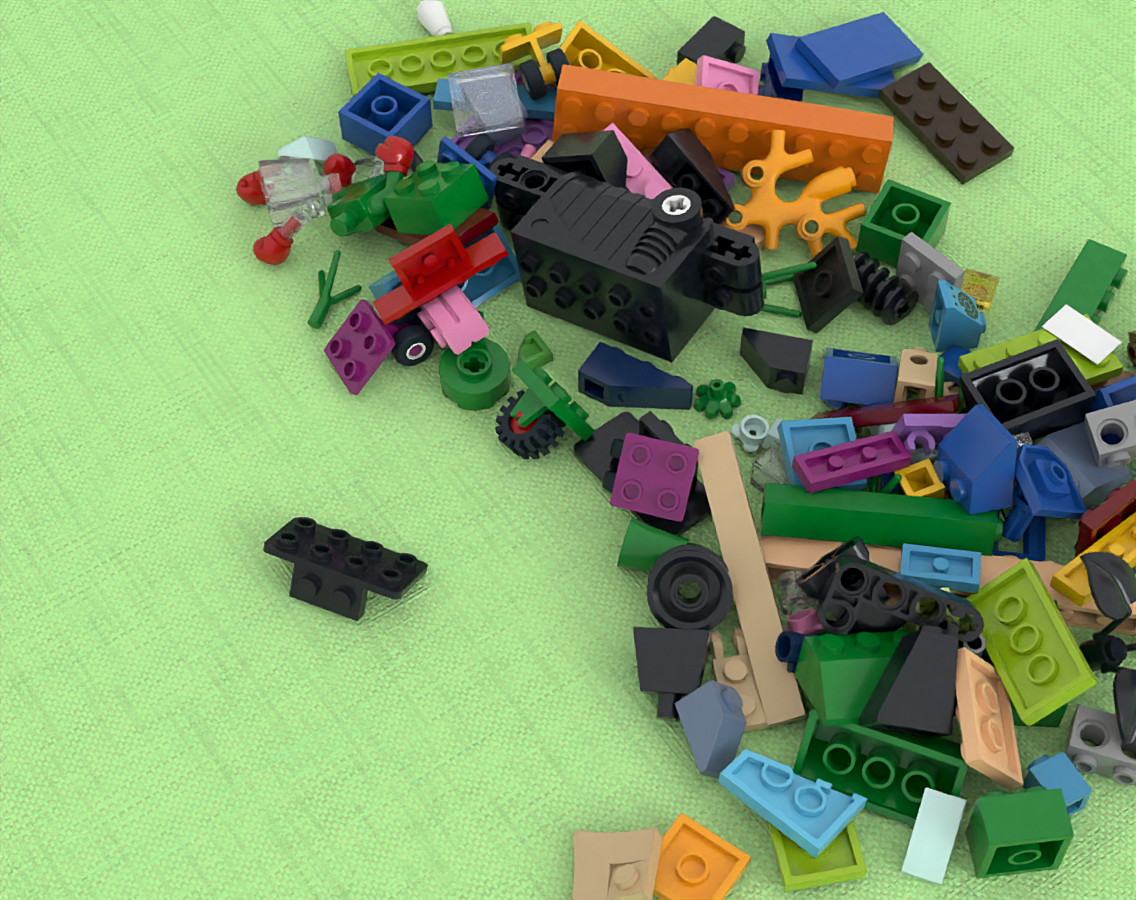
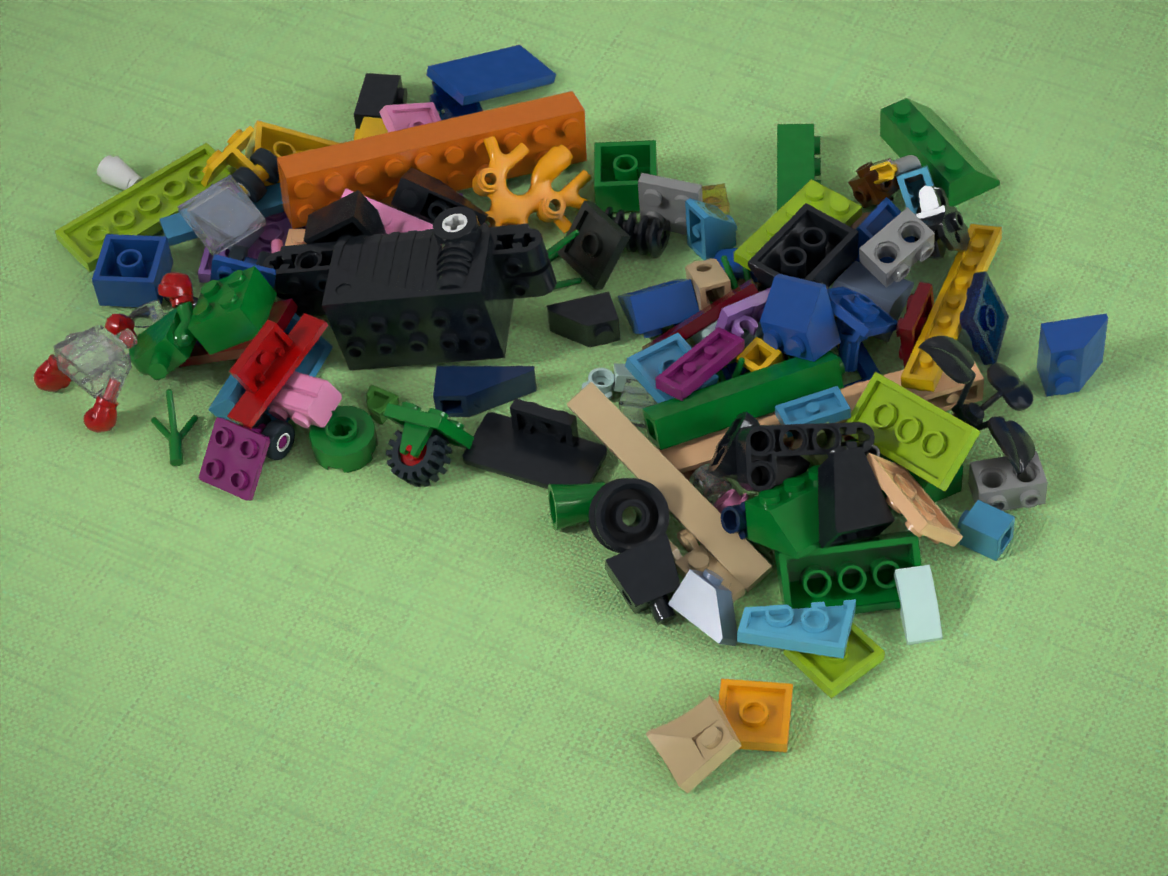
camera: 25 degrees left, 5 degrees down
black bracket [263,517,428,621] -> none
light aqua slope [278,136,338,162] -> none
magenta plate [602,433,699,522] -> none
green plant [694,379,741,419] -> none
blue tile [794,12,924,89] -> none
dark brown plate [878,62,1014,185] -> none
green brick [965,786,1074,879] -> none
white sticker [1042,304,1121,365] -> none

